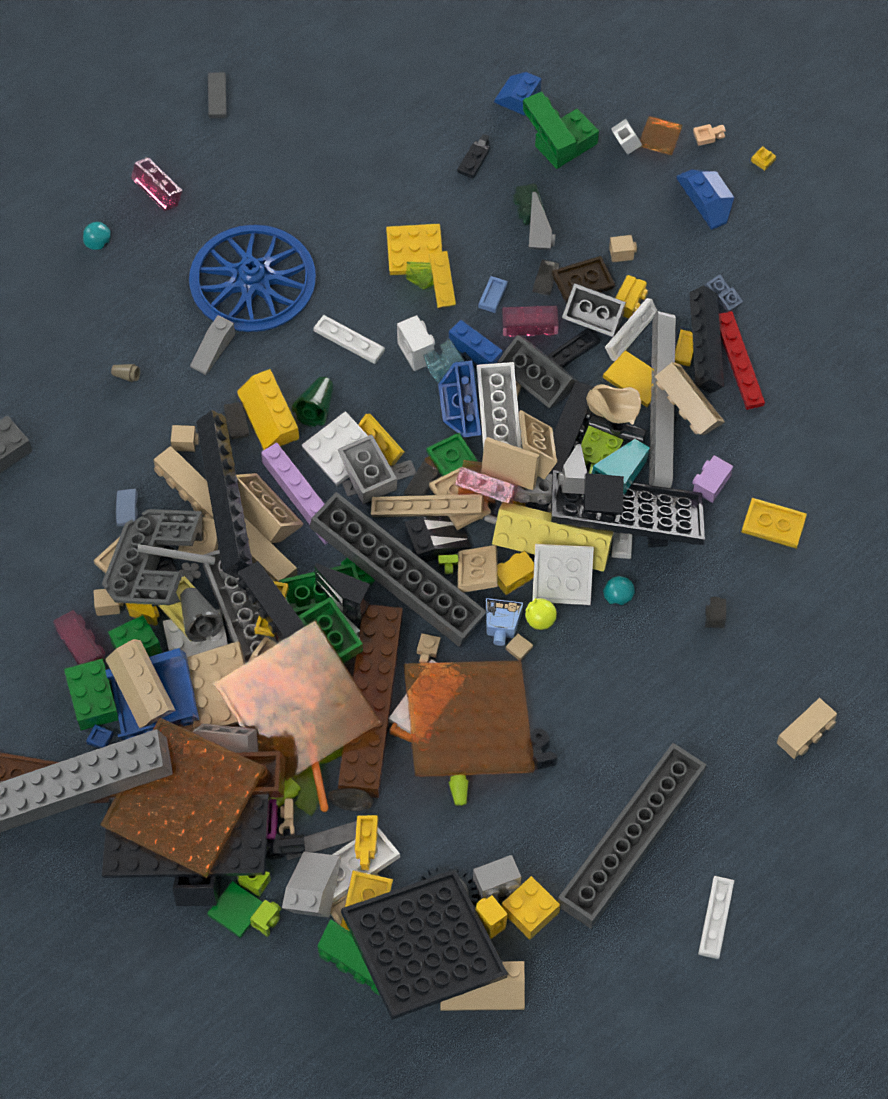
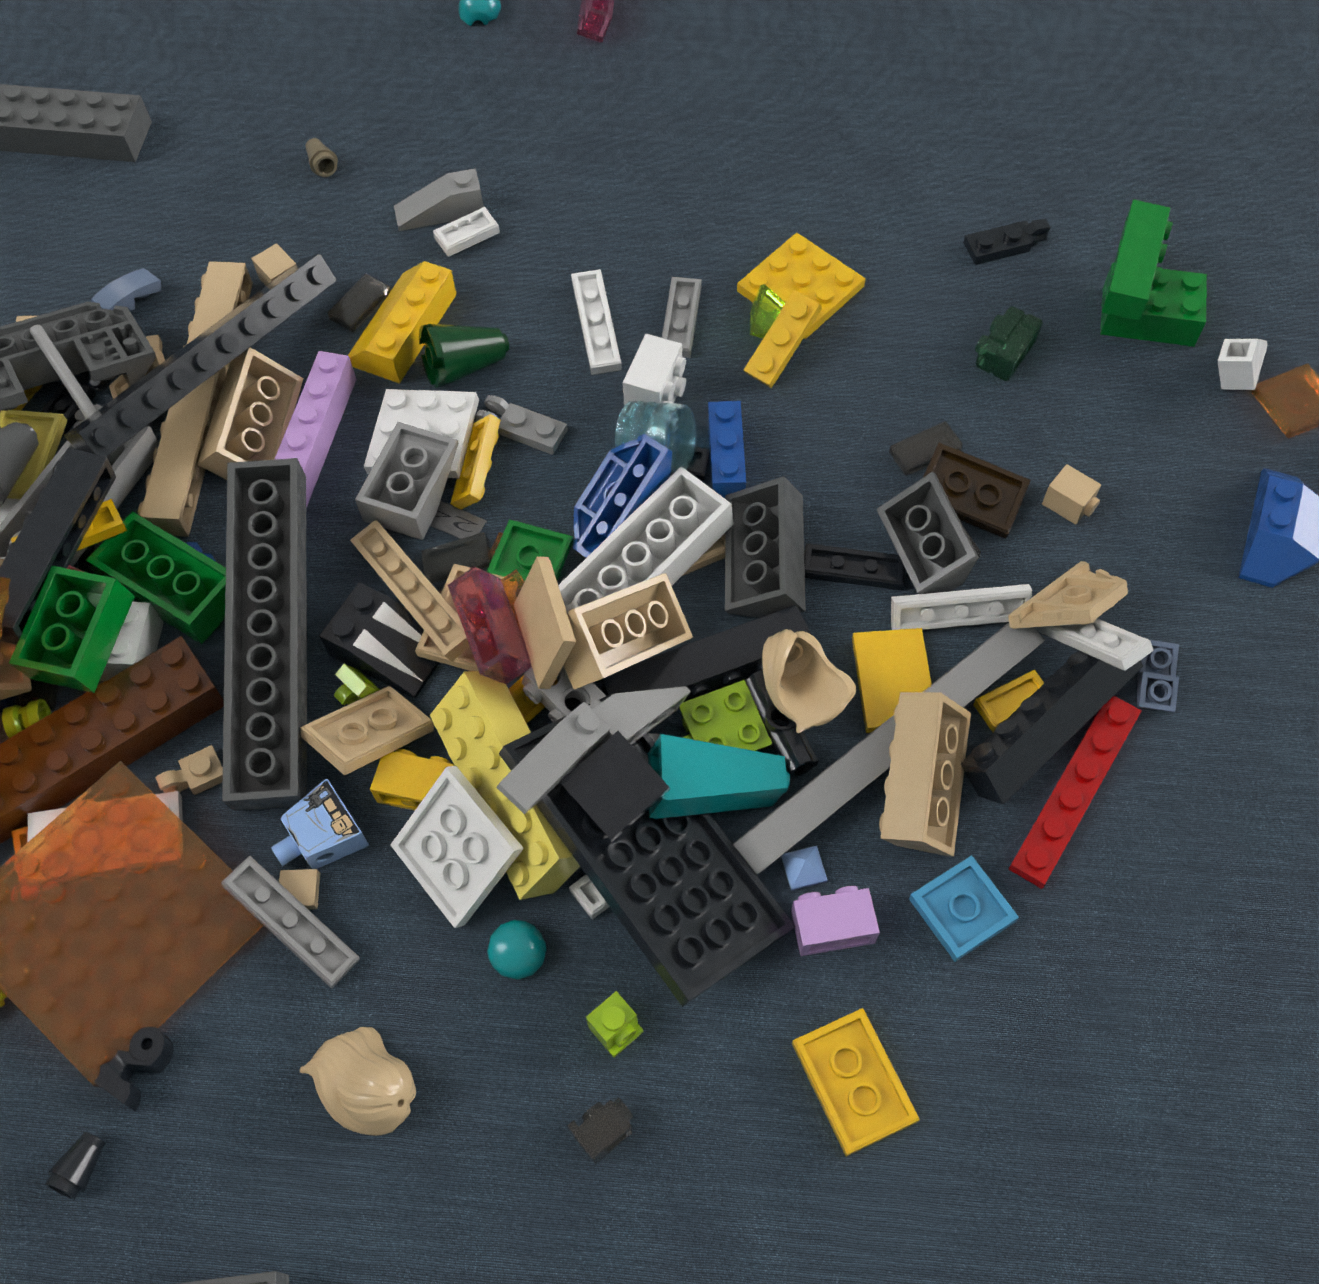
camera: 50 degrees right, 0 degrees up
blue wheel [189,225,316,332] -> none
black slope [314,563,371,621] -> none
medium blue tile [478,276,508,313] -> none
blue slope [494,72,541,116] -> none
clear pink brick [502,306,558,337] -> none
neon yellow helmet [525,598,556,630] -> none
light grey slope [529,192,555,251] -> none
yellow brick [615,275,648,319] -> none
none -> black cone [45,1132,105,1200]
none -> light grey tile [221,856,360,988]
none -> tan piece [300,1027,416,1136]
none -> white plate [433,207,500,257]
none -> light grey hinge [475,395,568,455]
none -> light grey slope [496,702,612,814]
none -> lime brick [586,991,644,1058]
none -> light grey tile [662,277,702,358]
none -> light blue slope [781,846,828,891]
none -> dark azure plate [909,855,1019,962]
none -> tan wing [1008,561,1128,629]
none -> white tile [1035,619,1154,671]

